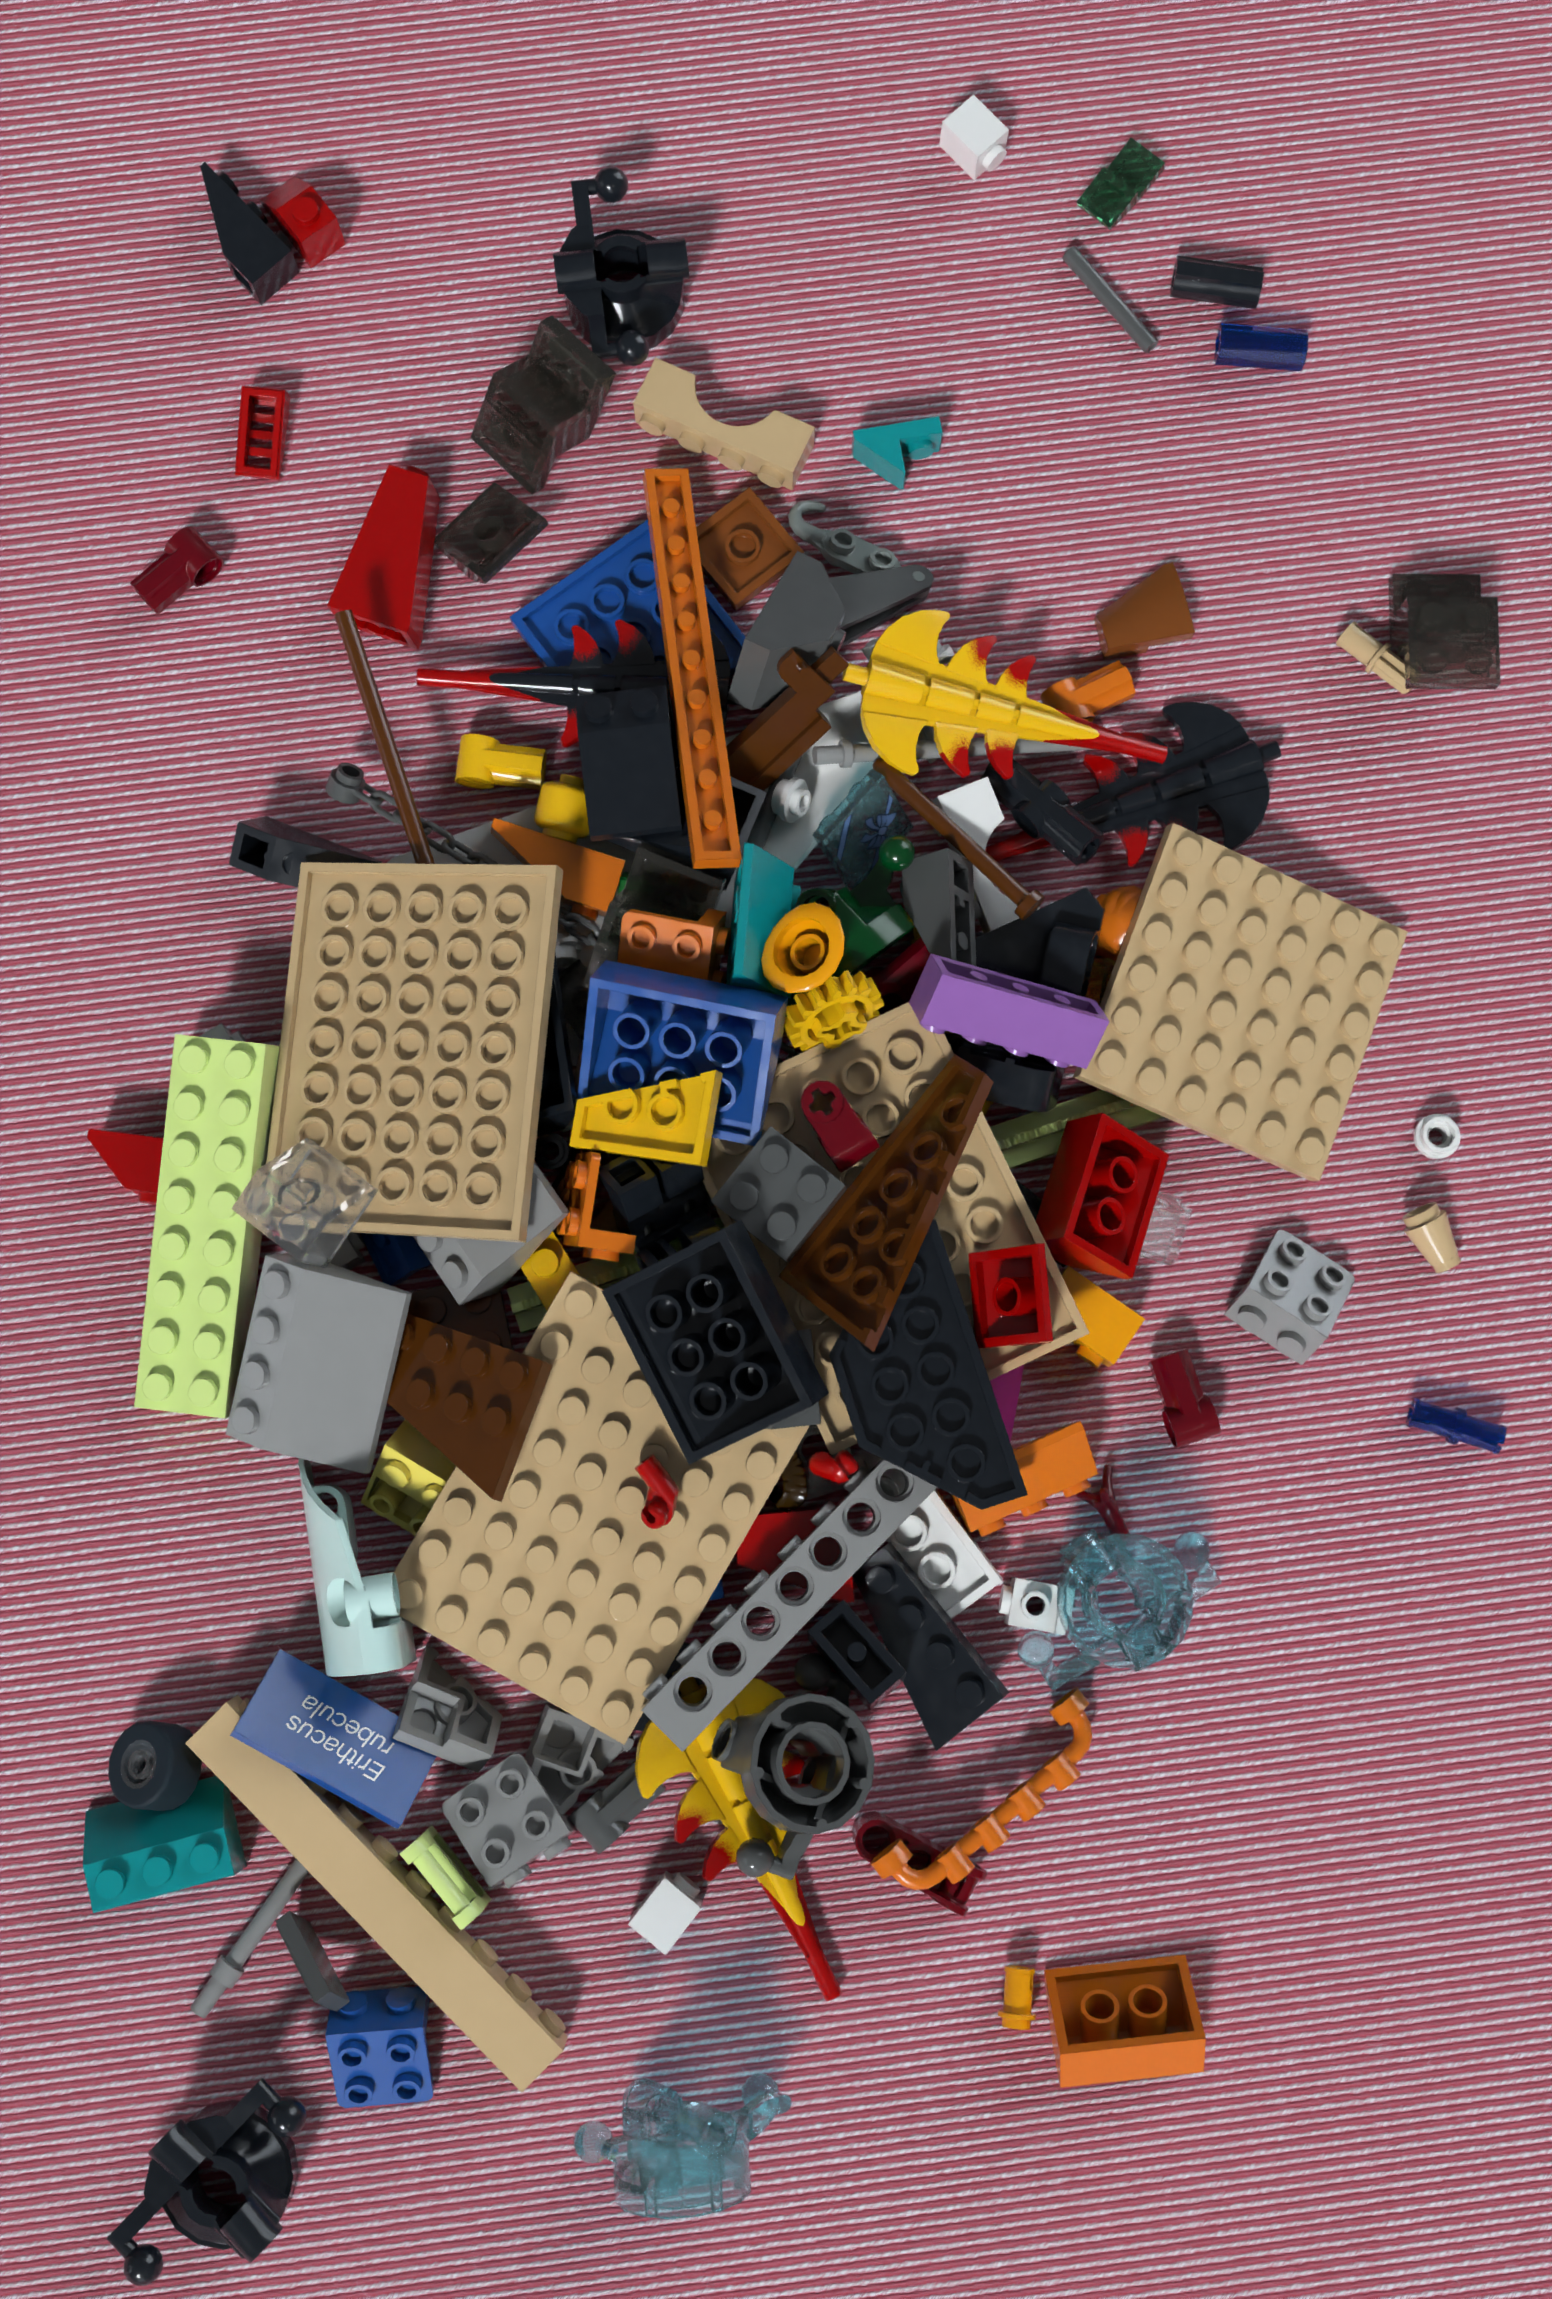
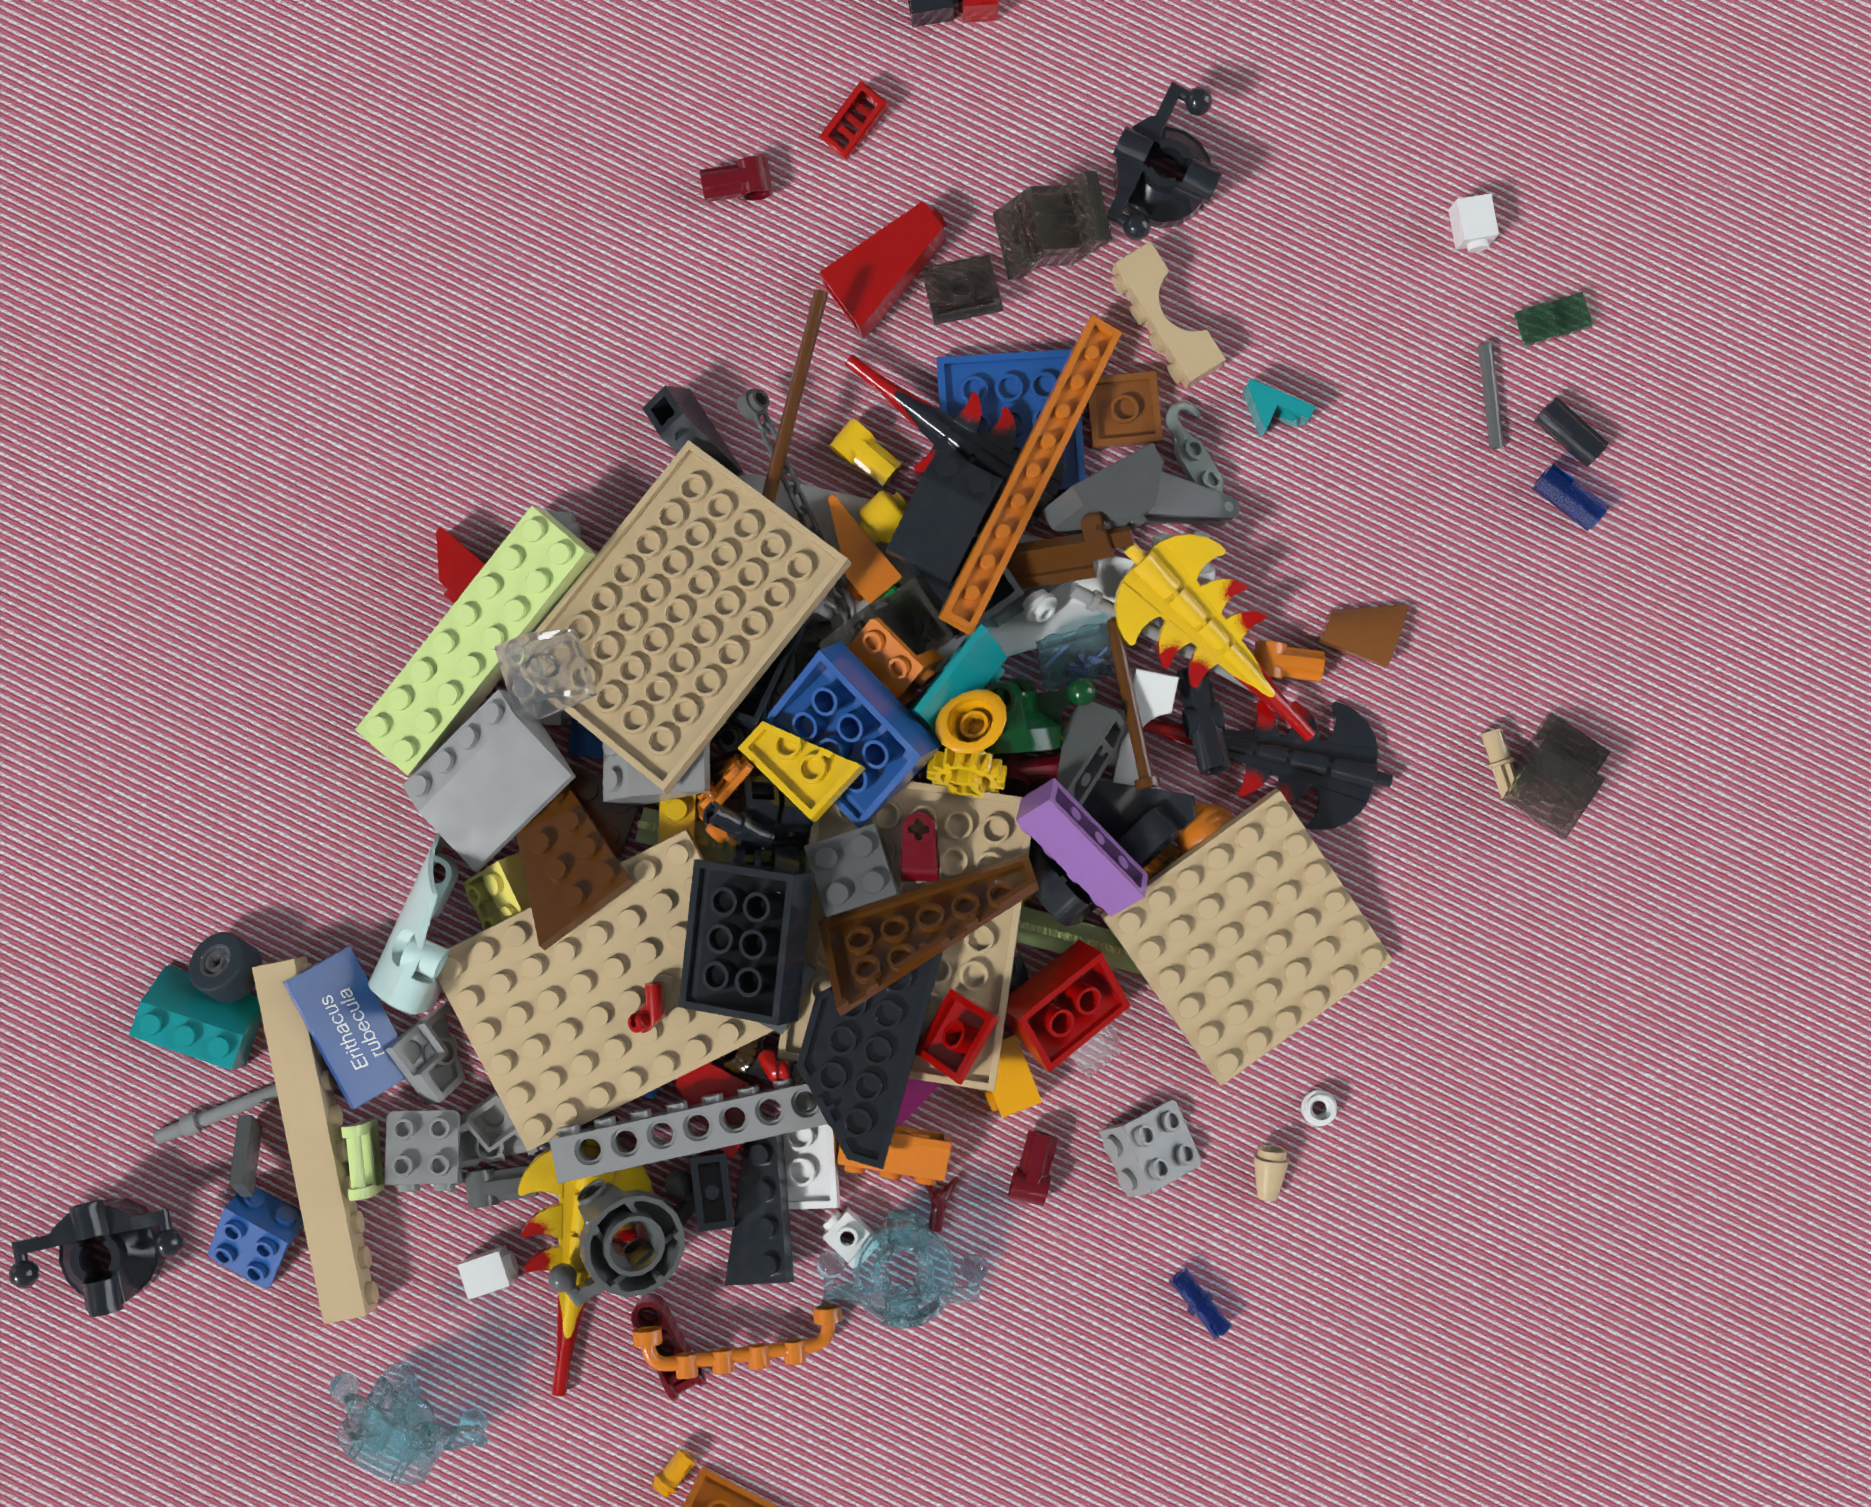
camera: 30 degrees right, 5 degrees up
none -> black pin [703,801,775,850]

